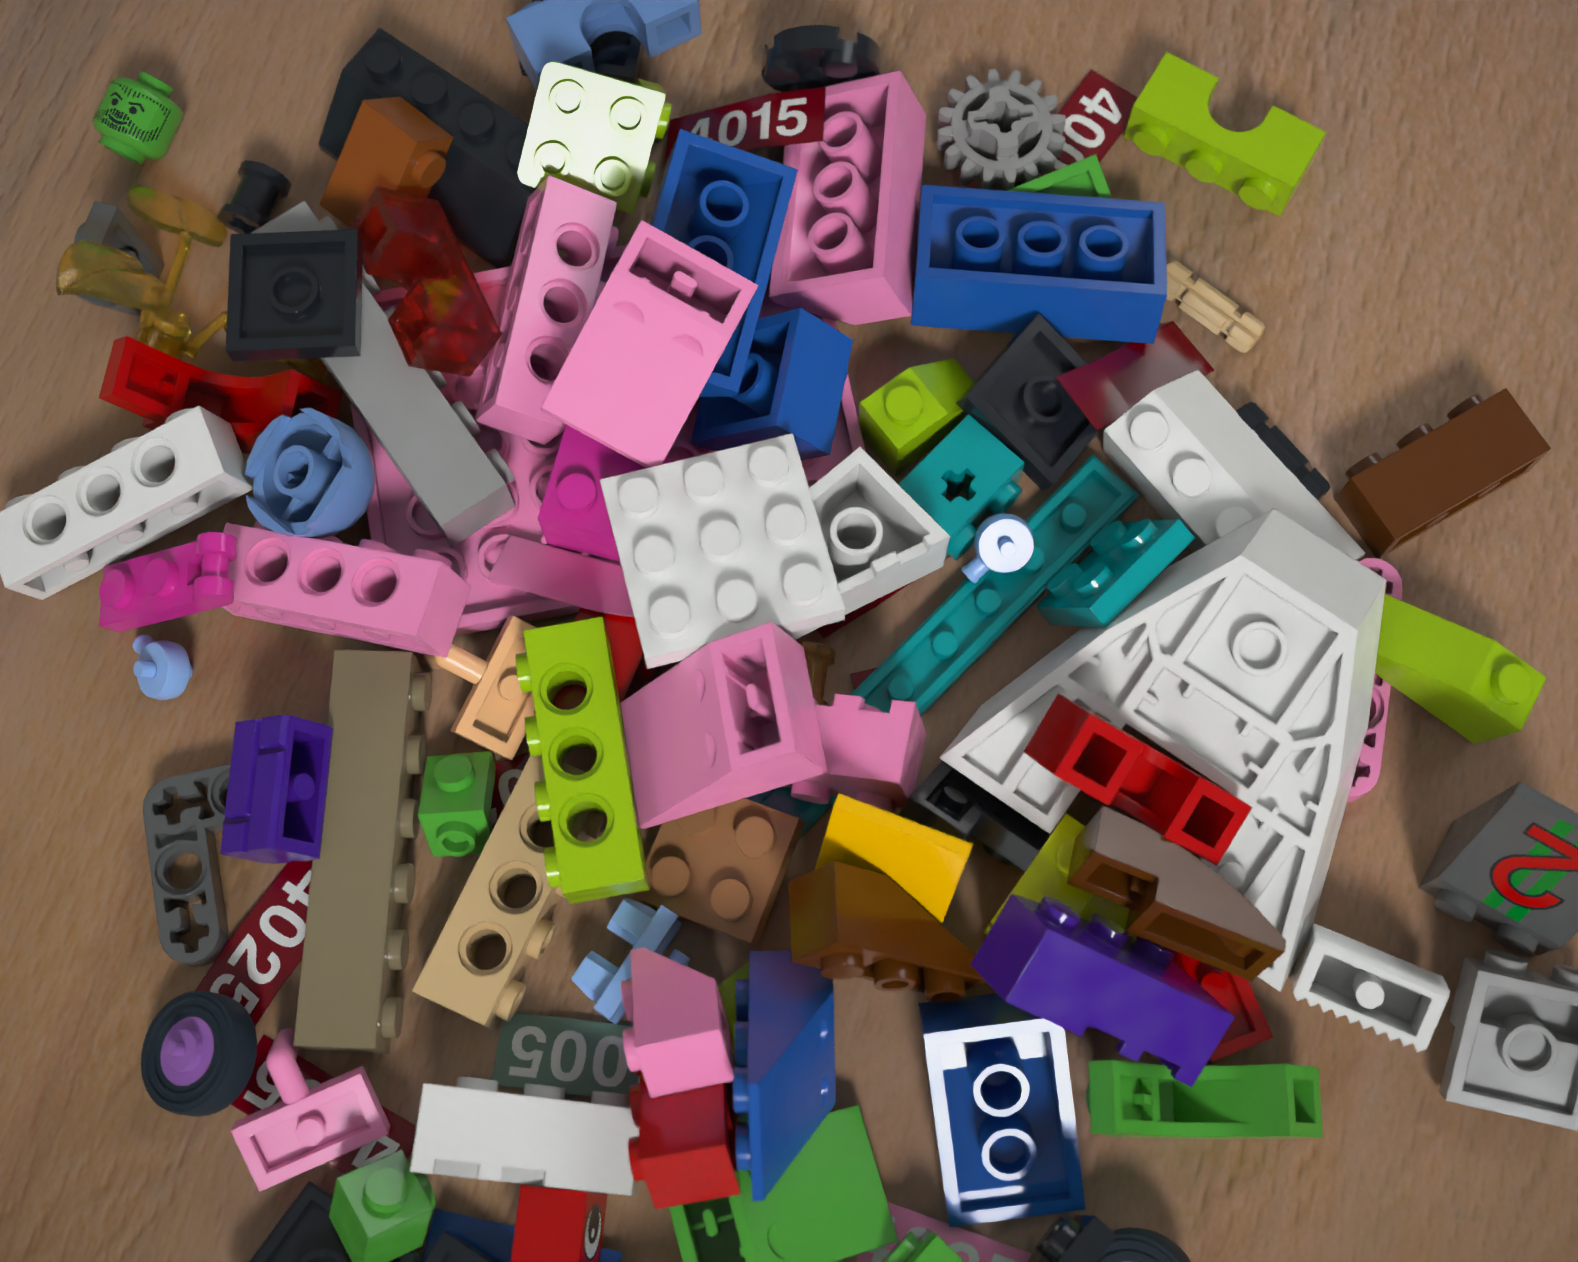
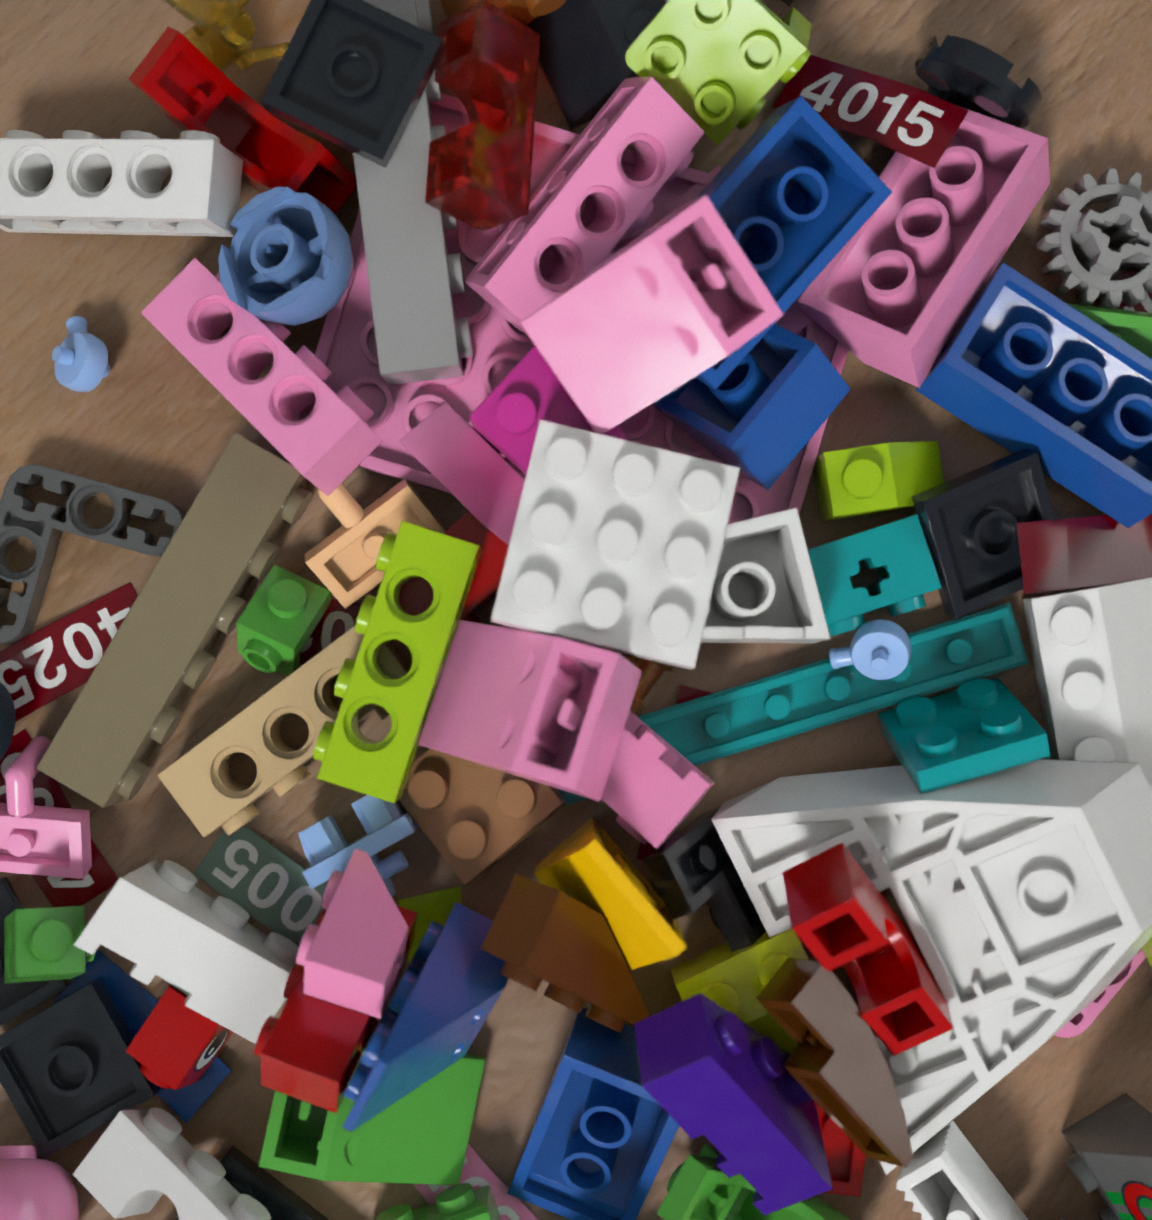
camera: 25 degrees right, 15 degrees up
dark pink plate [99,532,237,632] -> none
dark purple brick [220,715,333,864] -> none

